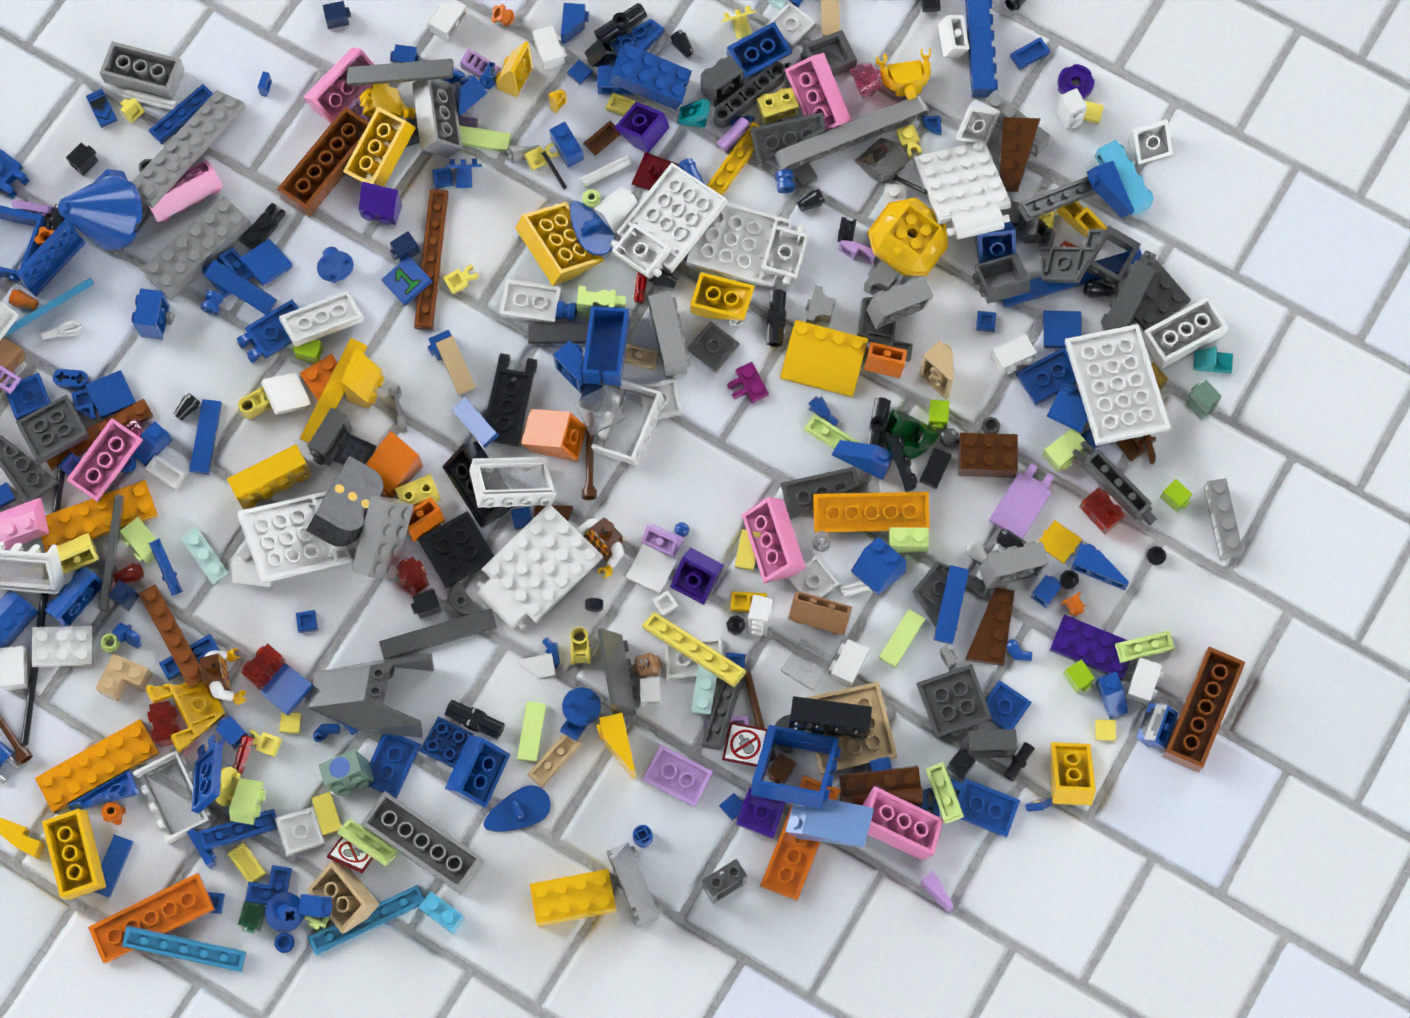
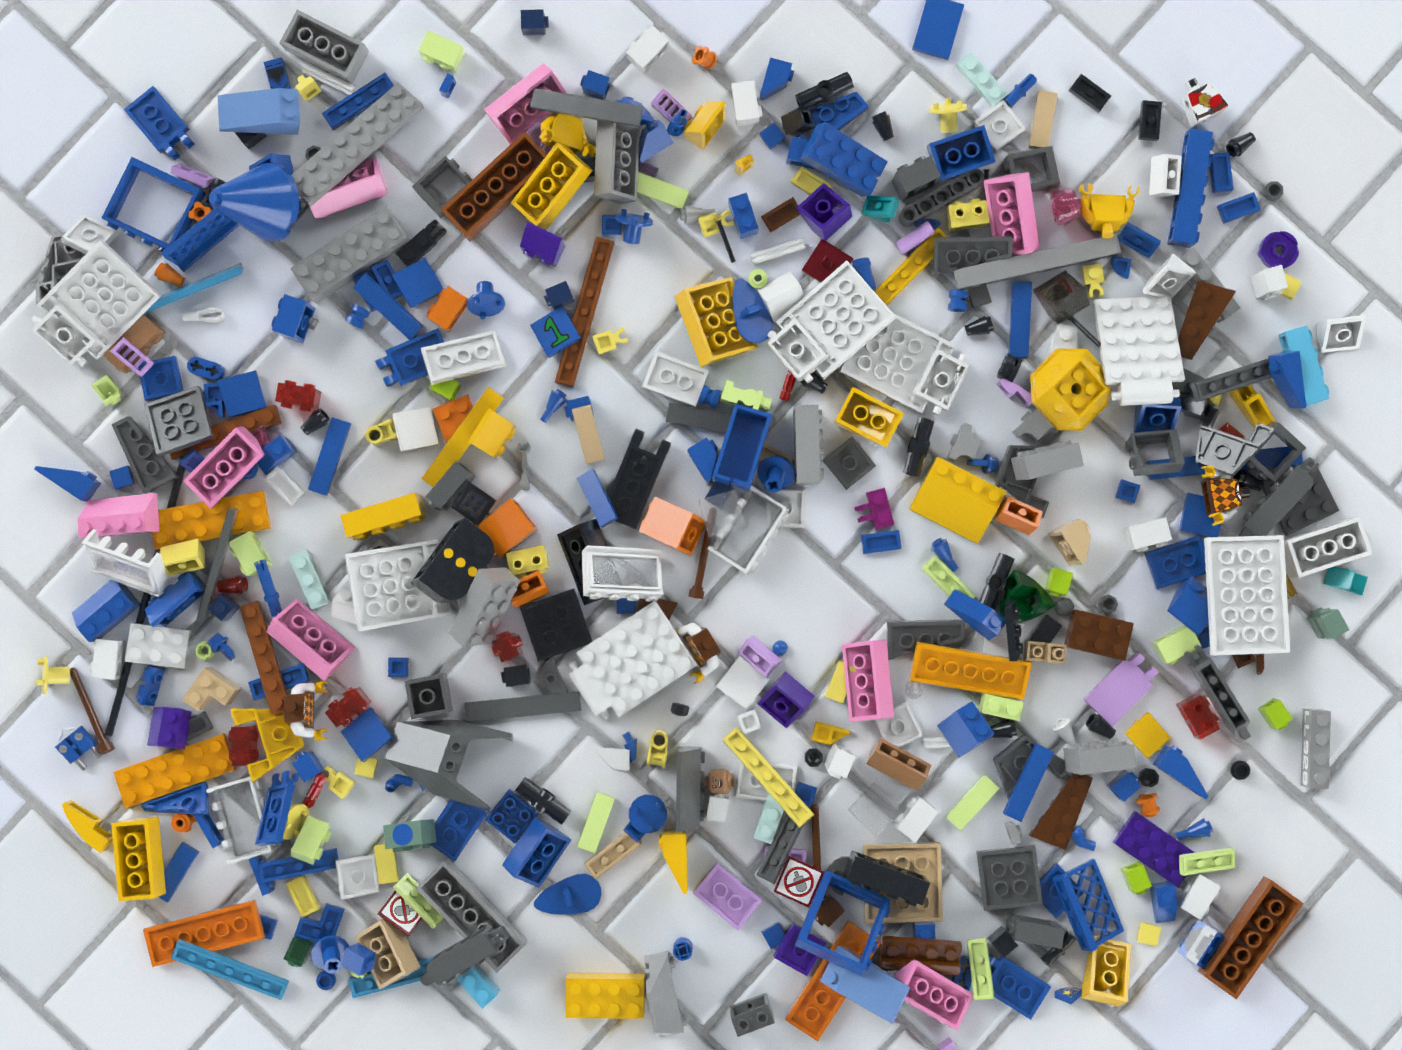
camera: 15 degrees right, 15 degrees up
none -> blue hinge [136,665,165,706]
none -> dark purple slope [147,707,192,750]
none -> dark grey tile [186,711,213,742]
none -> blue tile [193,814,224,848]
none -> medium blue slope [217,88,300,135]
none -> bright pink slope [266,599,355,681]
none -> clear red brick [275,380,321,412]
none -> dark grey brick [404,673,453,719]
none -> dark grey window [412,156,472,219]
none -> yellowish green brick [419,31,465,72]
none -> dark grey hinge [420,925,510,986]
none -> orange brick [427,286,468,333]
none -> blue cone [540,389,568,423]
none -> blue piece [757,455,795,493]
none -> blue tile [861,530,902,554]
none -> blue piece [967,454,998,474]
none -> black cone [990,719,1017,738]
none -> blue tile [1008,281,1032,358]
none -> tan slope [1023,641,1067,664]
none -> blue fence [1052,859,1124,952]
none -> blue plate [1118,222,1161,259]
none -> blue cone [1175,818,1213,840]
none -> torso [1200,465,1250,526]
none -> blue tile [1209,152,1234,193]
none -> dark grey tile [1263,181,1283,201]

